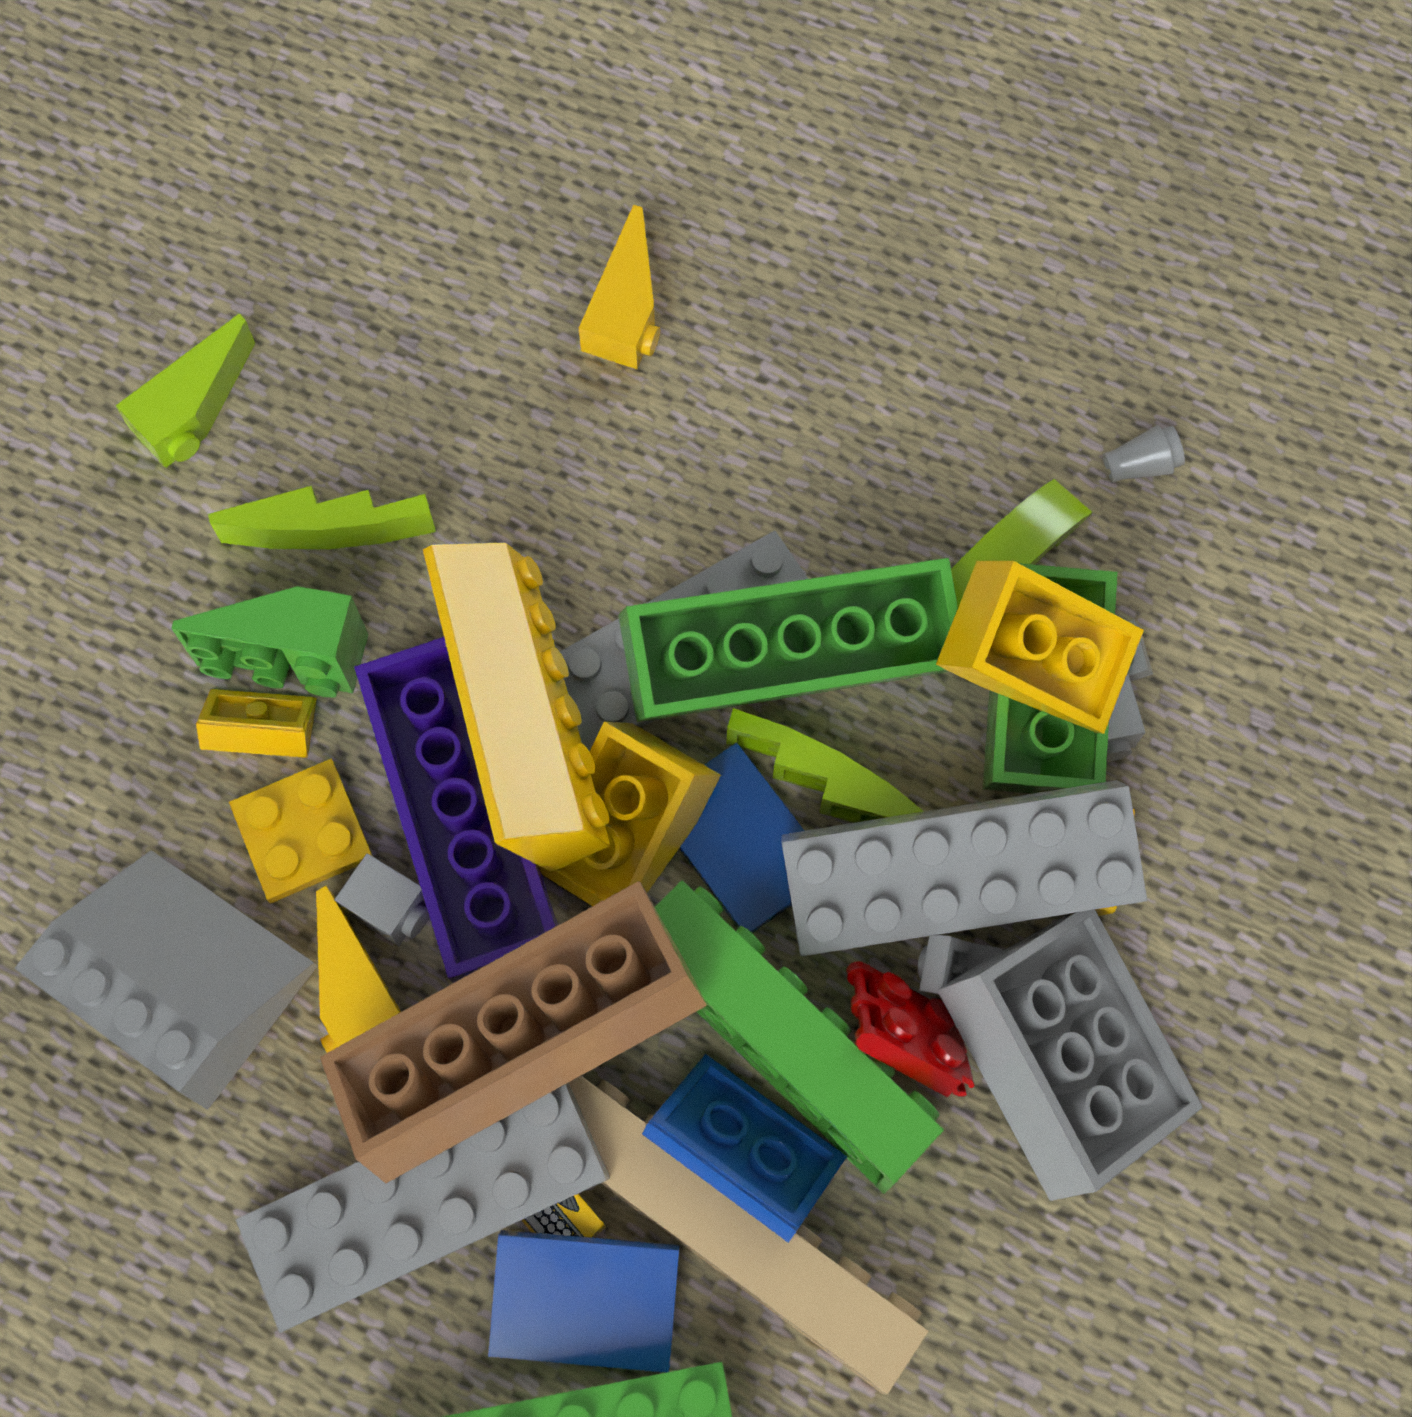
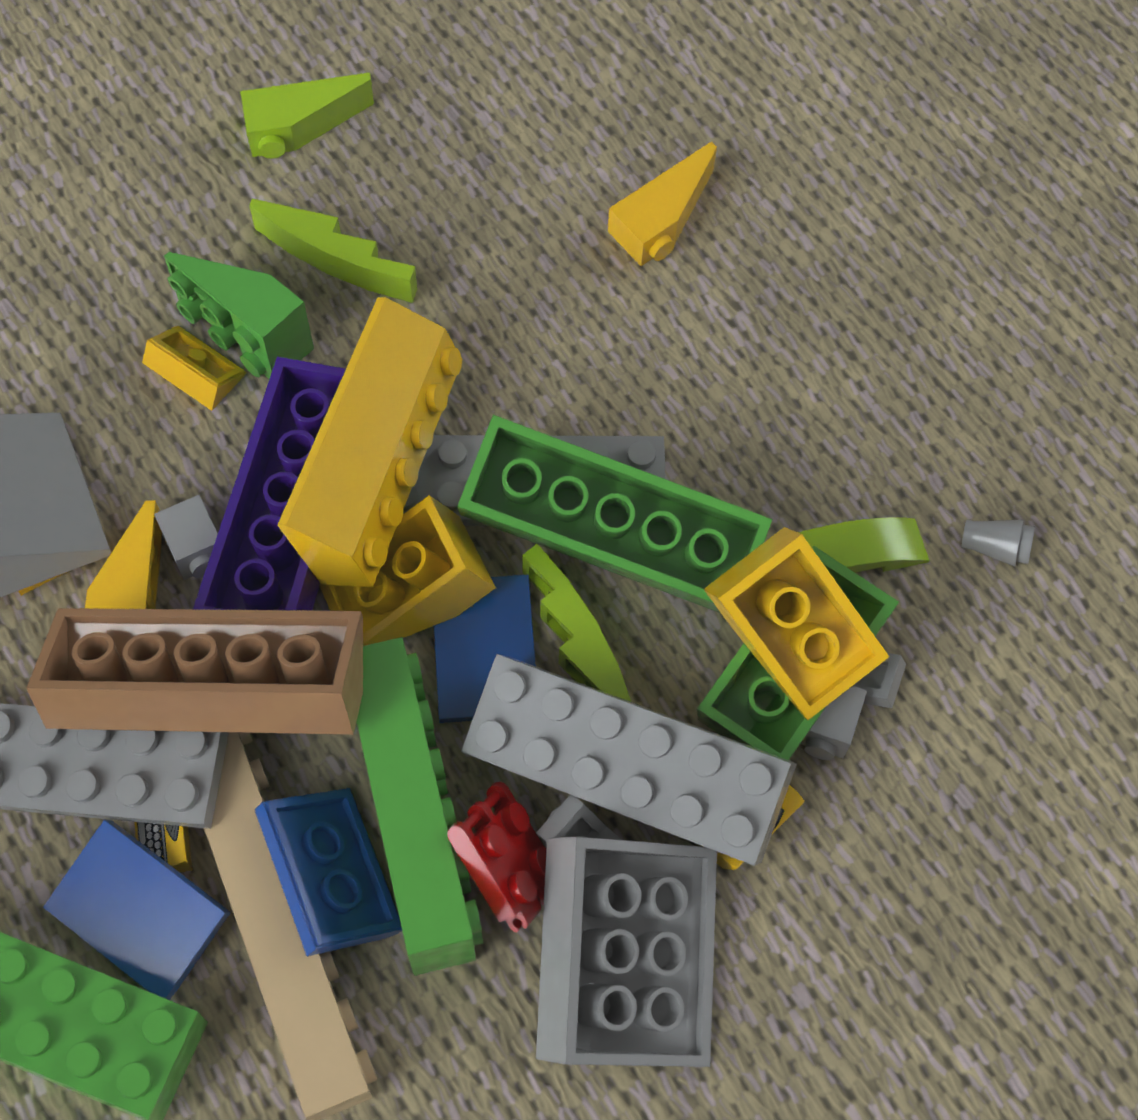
camera: 30 degrees right, 5 degrees down
yellow plate [229,758,373,904] -> none

